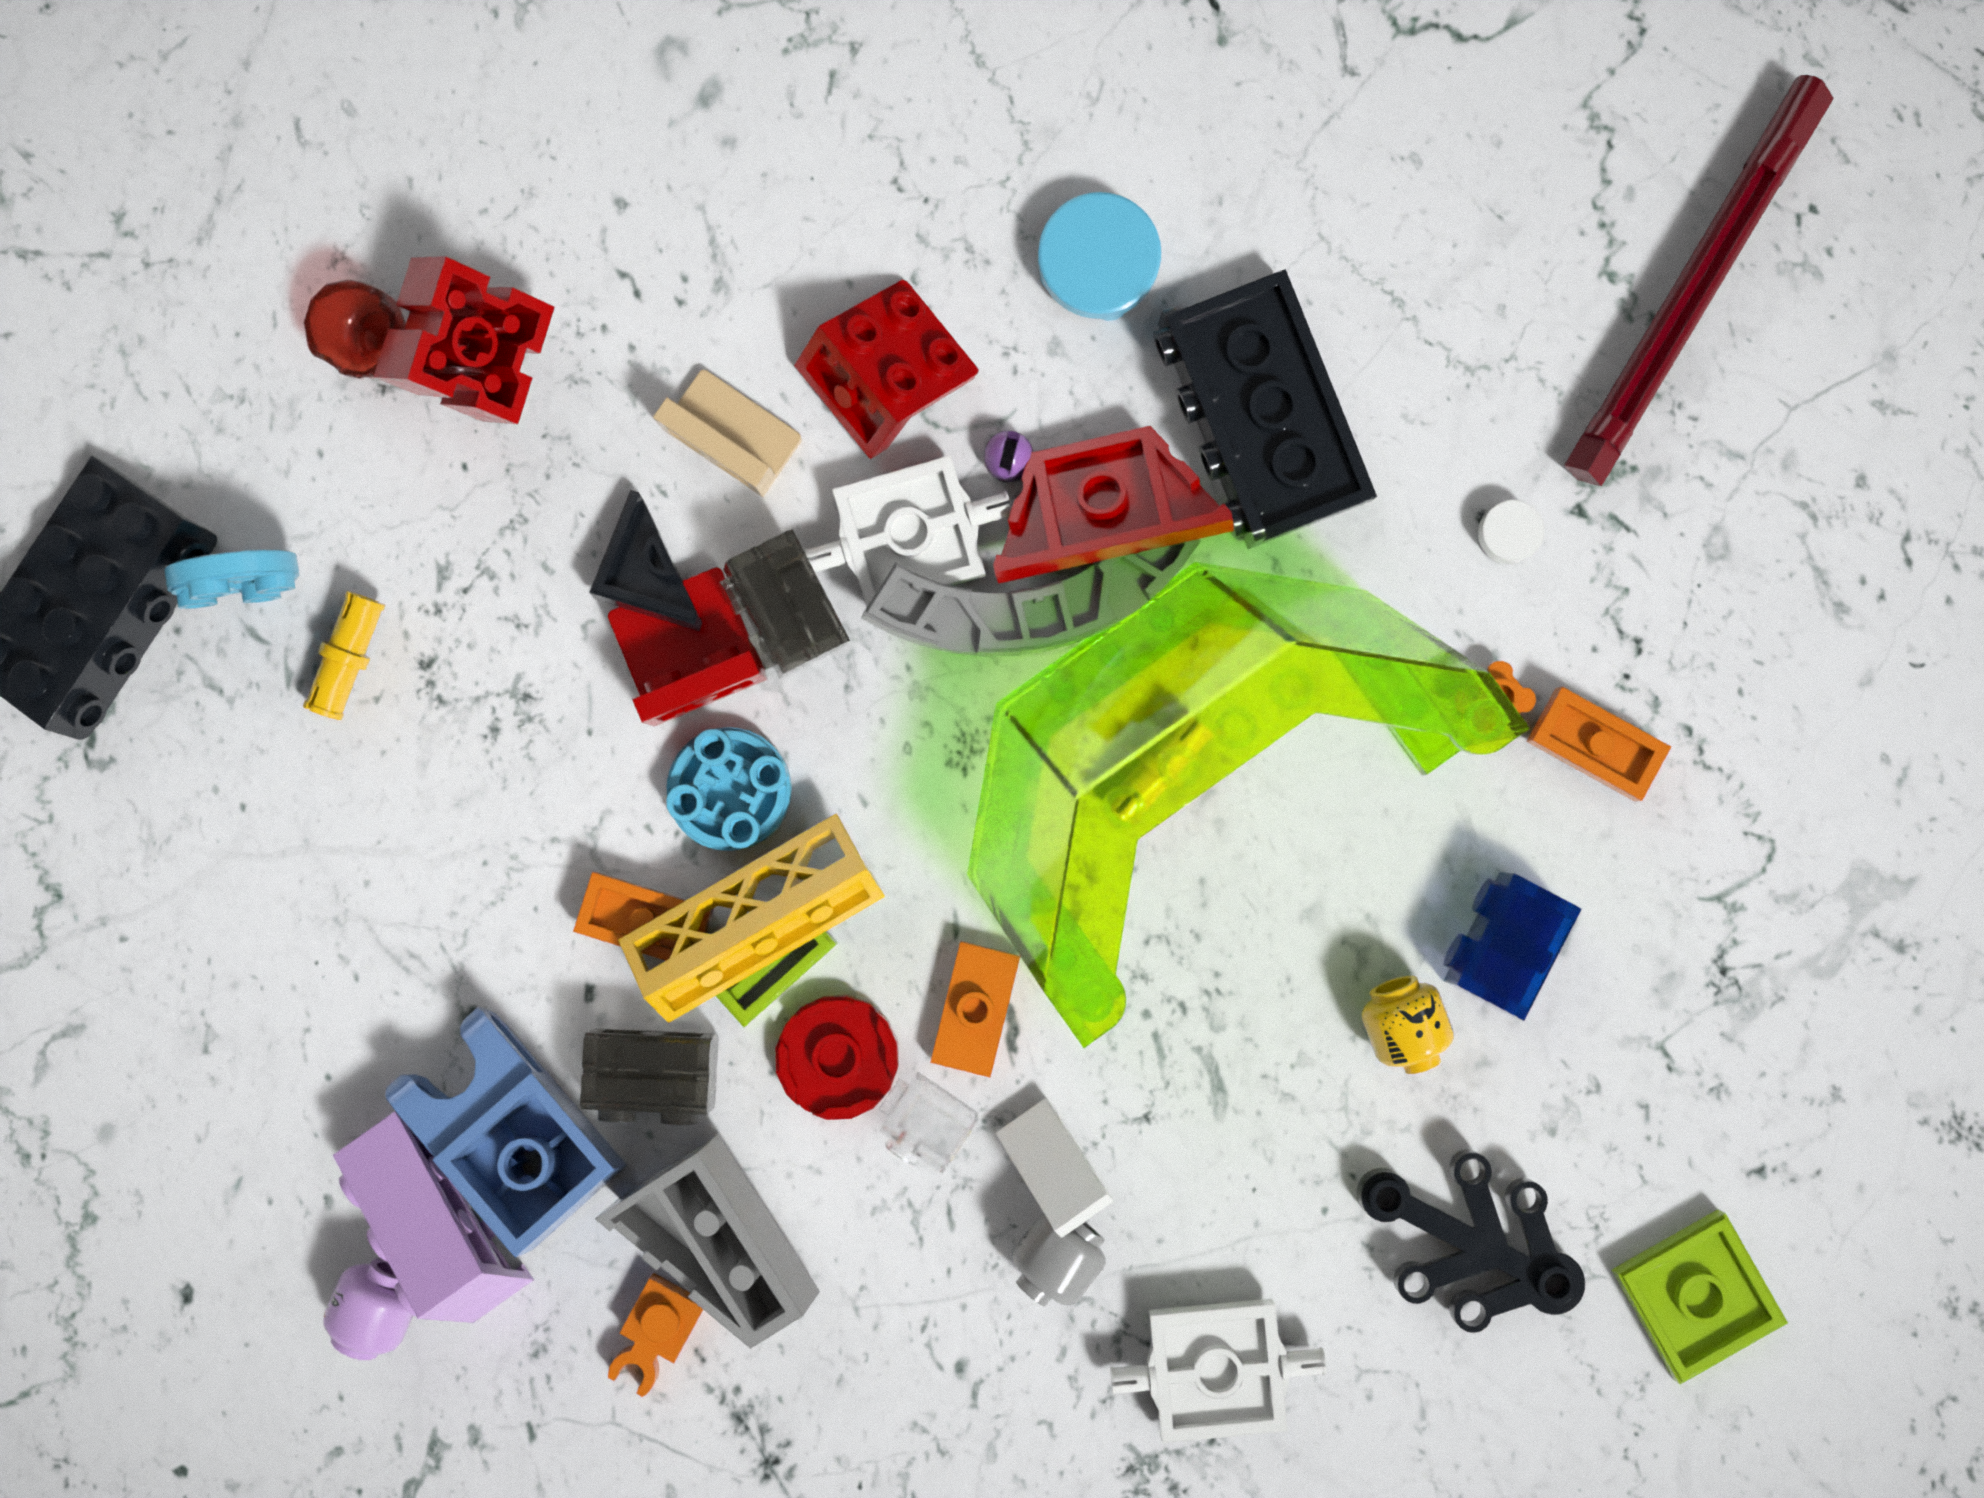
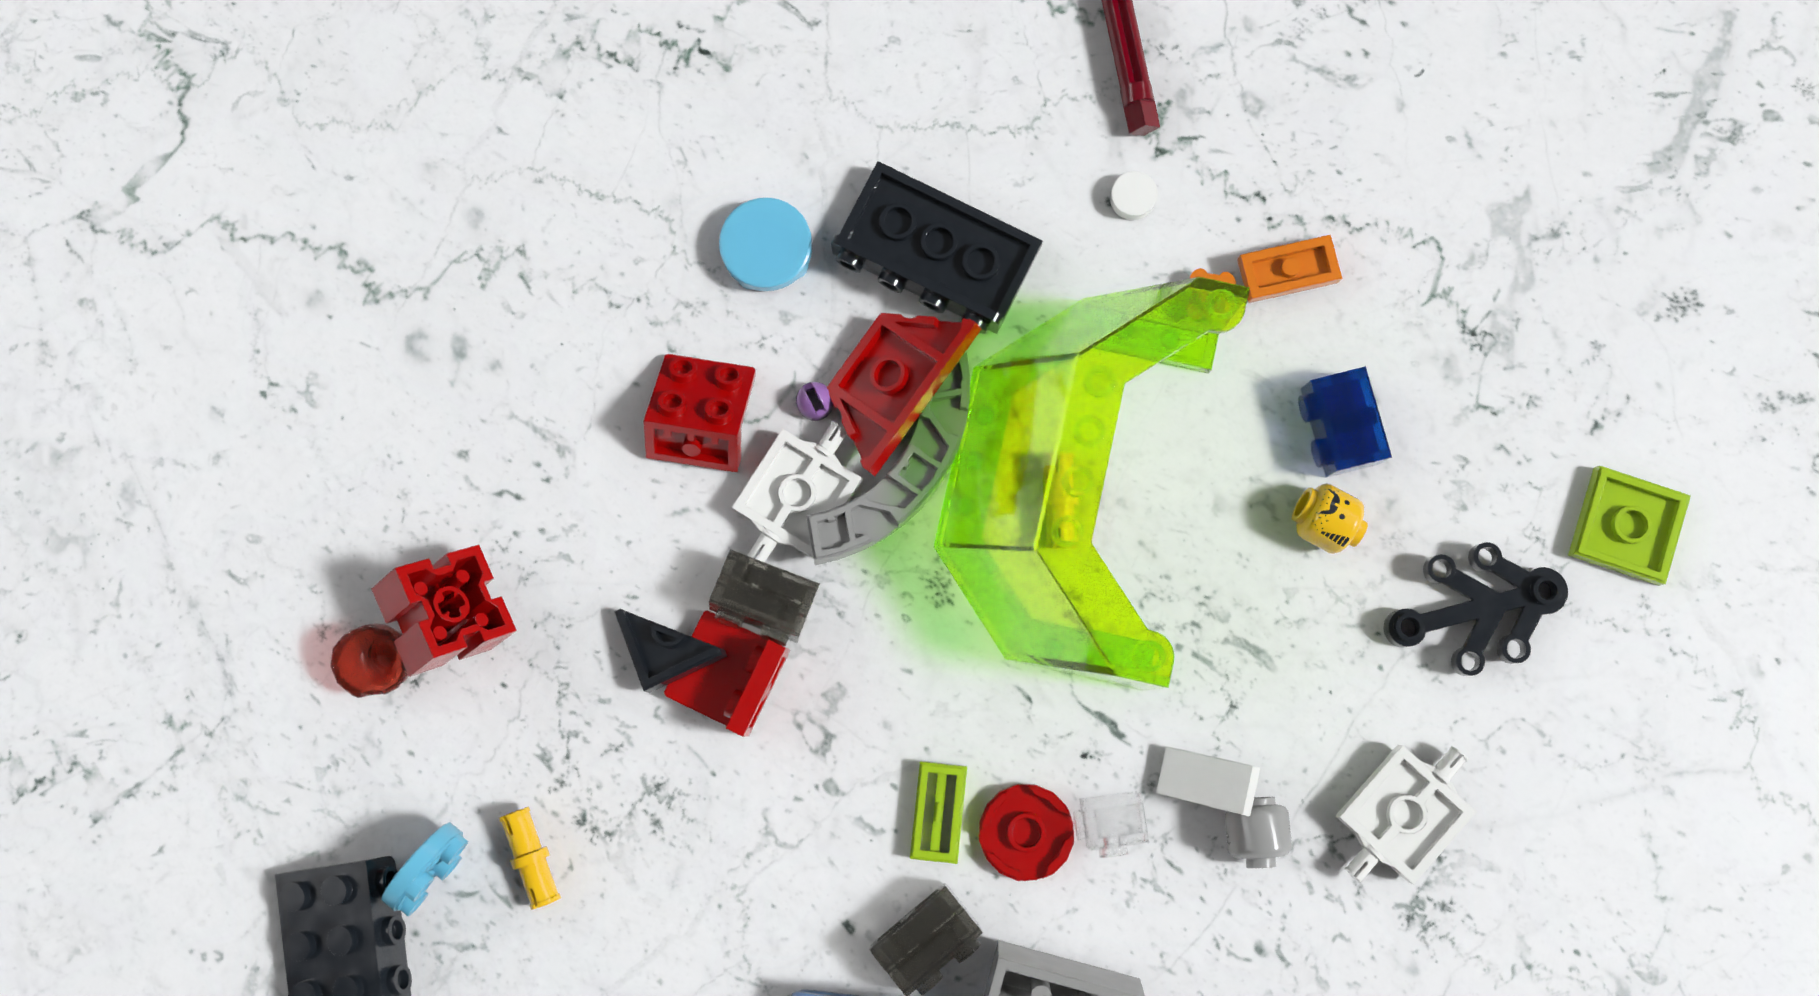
camera: 40 degrees left, 5 degrees down
orange plate [573,872,714,961] -> none
yellow fence [618,813,885,1023] -> none
tan panel [653,370,802,497] -> none
medium azure tile [666,727,792,851] -> none
orange plate [930,941,1020,1078] -> none

